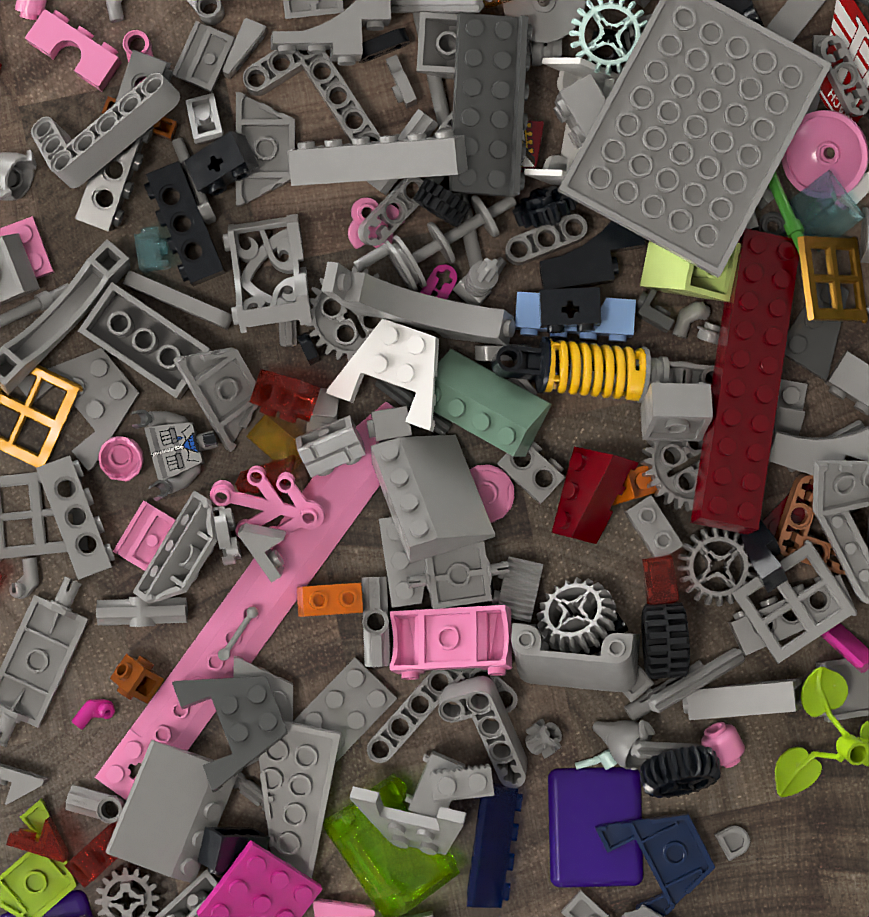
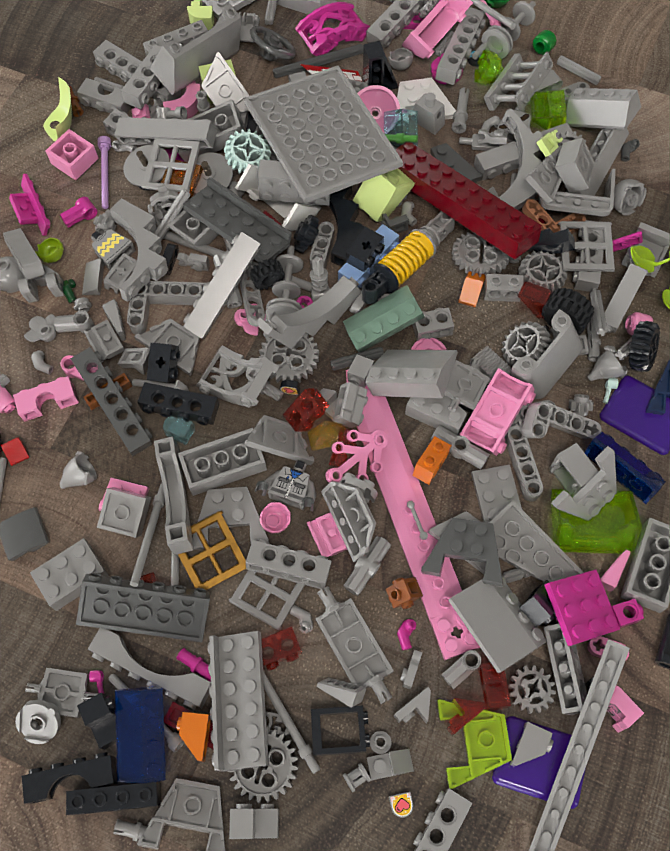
camera: 55 degrees left, 20 degrees down
light grey beam [31,73,180,188] -> none
light grey beam [123,271,233,330] -> none
light grey slope [238,523,286,583] -> none
white wing [326,318,439,432] -> none
light grey brick [430,763,494,803] -> none
dark red wedge [551,446,639,544] -> none
light grey container [640,381,713,441] -> none
light grey plate [697,321,721,345] -> none
pearl gold window [797,236,868,324] -> none
none -> light grey plate [400,650,422,690]

